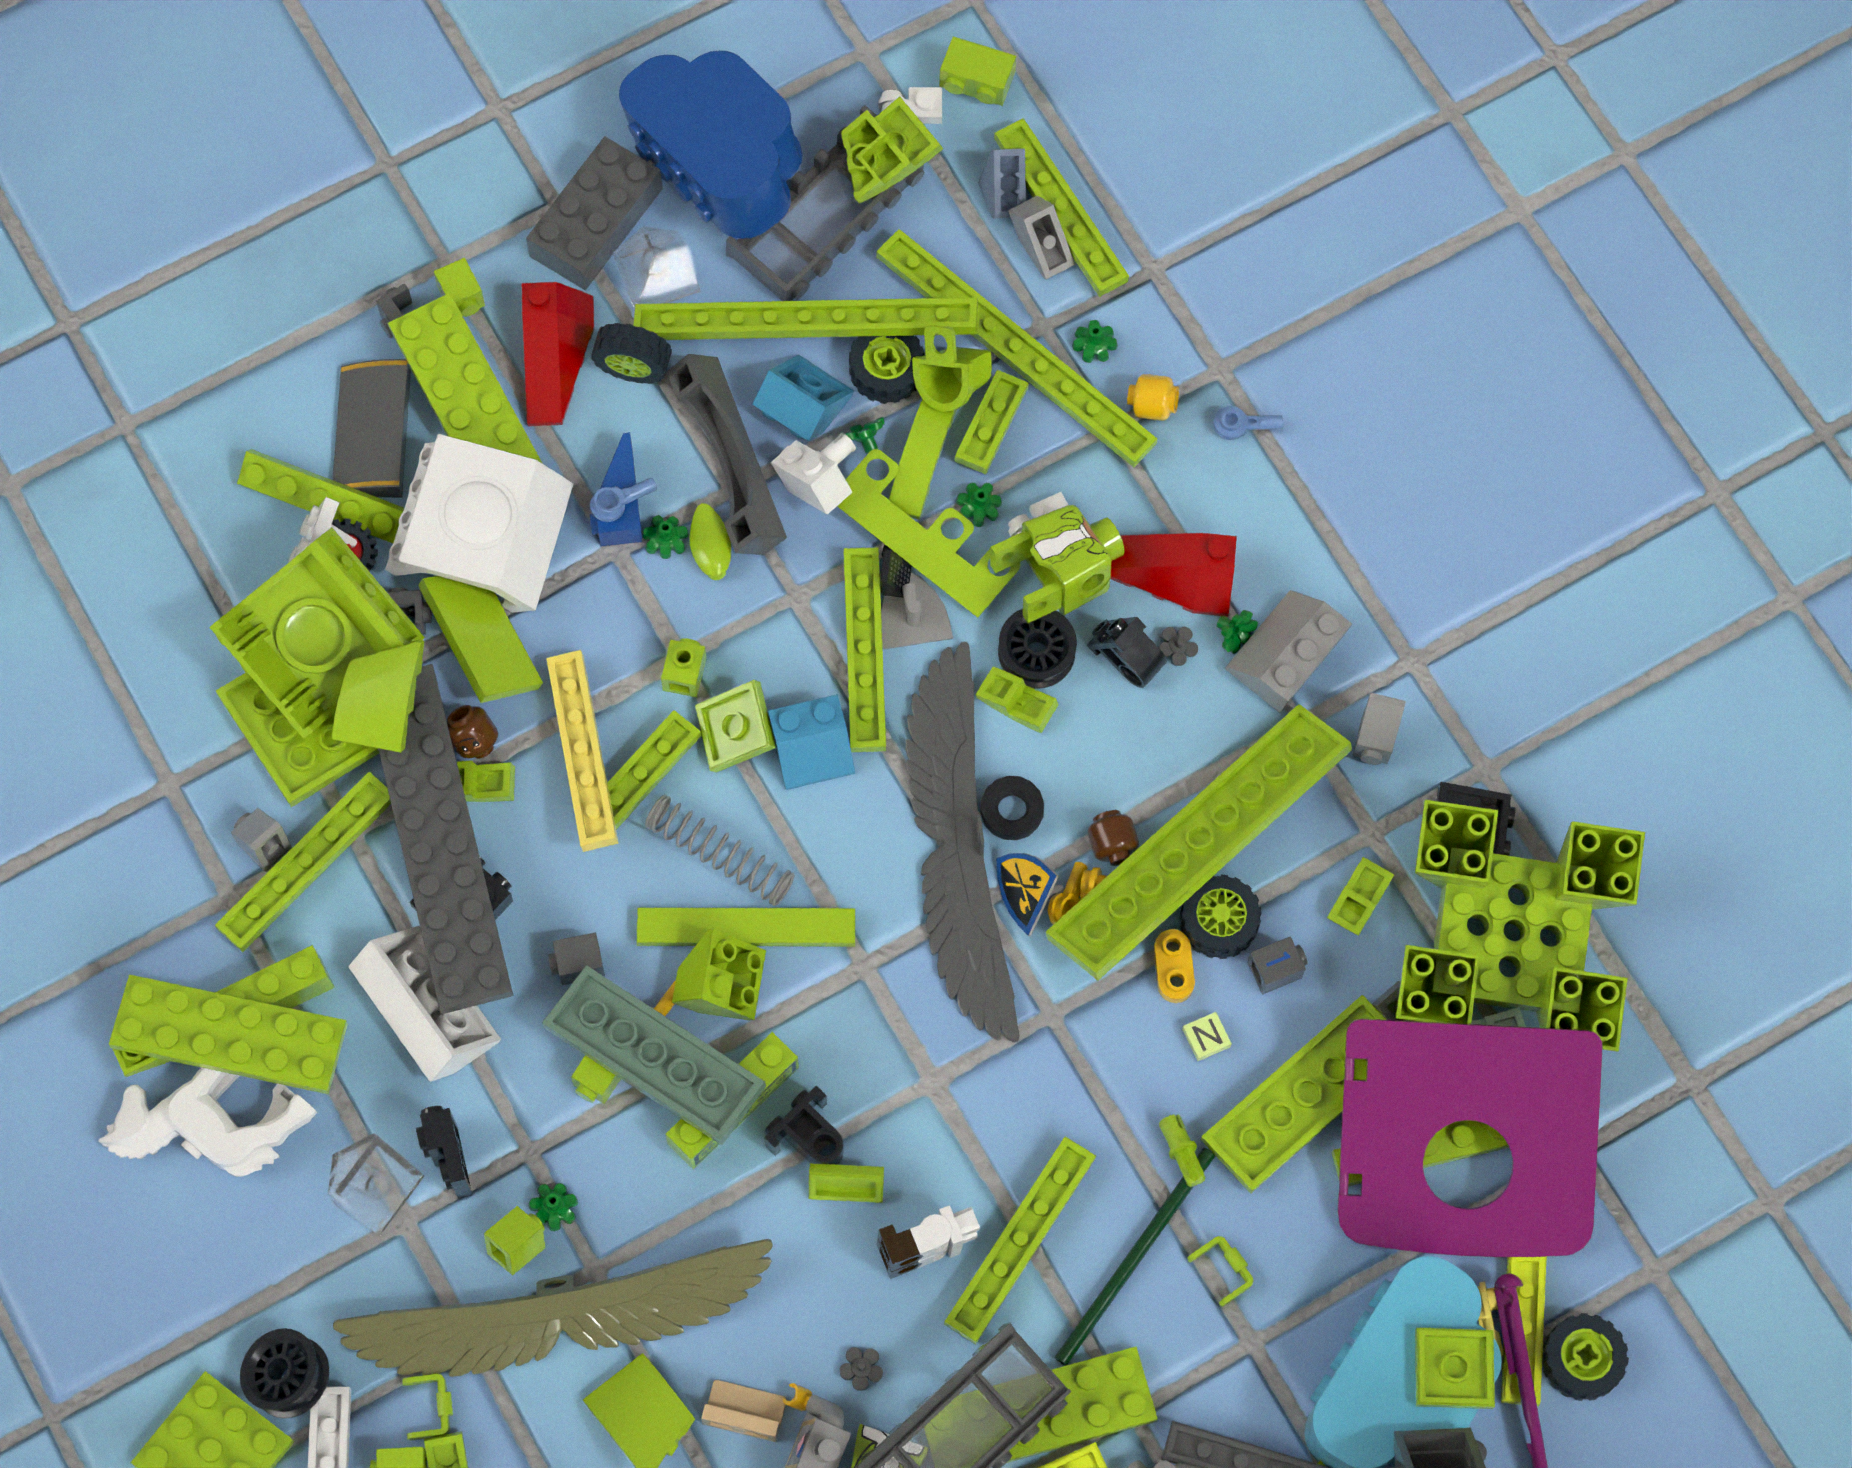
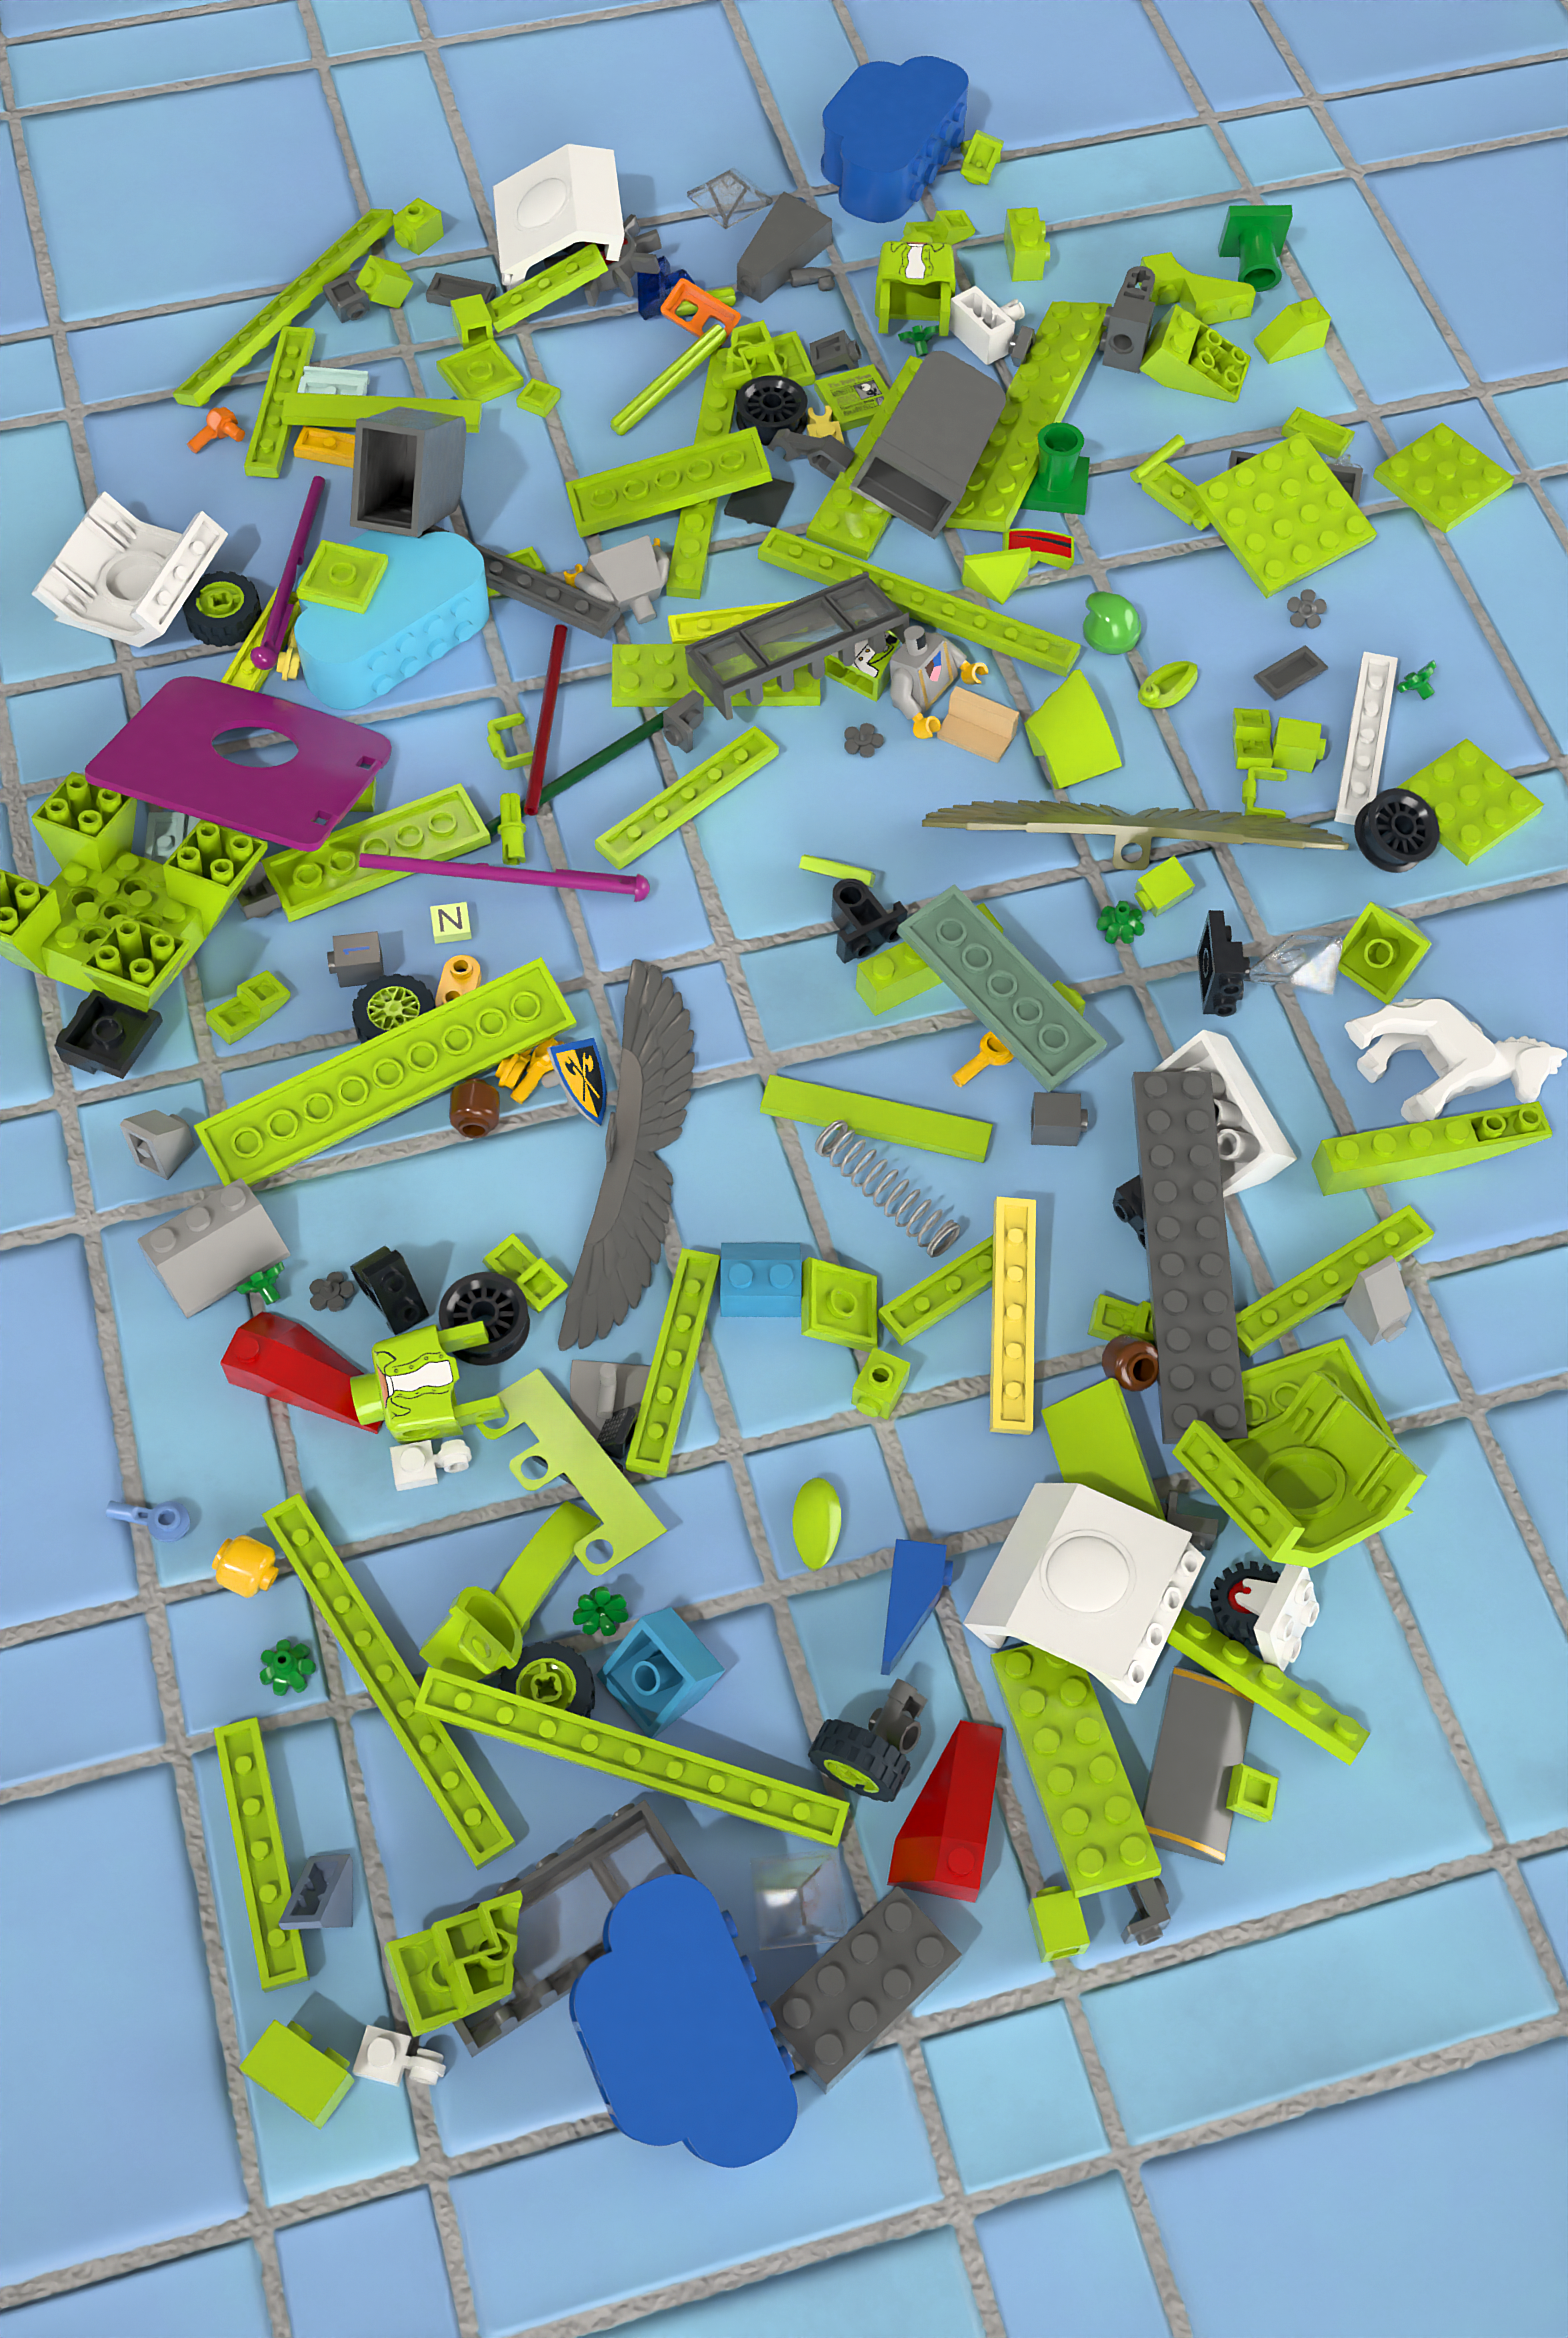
camera: 165 degrees left, 10 degrees down
lime plate [109,974,348,1095] -> none
lime slope [332,640,424,753] -> none
medium blue plate [590,478,657,522] -> none
green plant [642,515,689,559] -> none
dark grey arch [667,354,787,555] -> none
lime slope [672,929,766,1021] -> none
white brick [771,432,856,514] -> none
white hips [877,1205,980,1279] -> none
lime plate [955,369,1029,475] -> none
green plant [956,482,1002,527] -> none
black tyre [980,776,1044,840] -> none
light grey slope [1008,196,1075,279] -> none
none -> white panel [31,491,228,648]
none -> magenta bar [359,853,650,902]
none -> dark red piece [524,624,568,816]
none -> dark grey bracket [663,689,704,753]
none -> dark grey plate [868,1678,928,1754]
none -> lime tile [1225,1763,1279,1823]
none -> lime slope [1328,901,1432,1005]

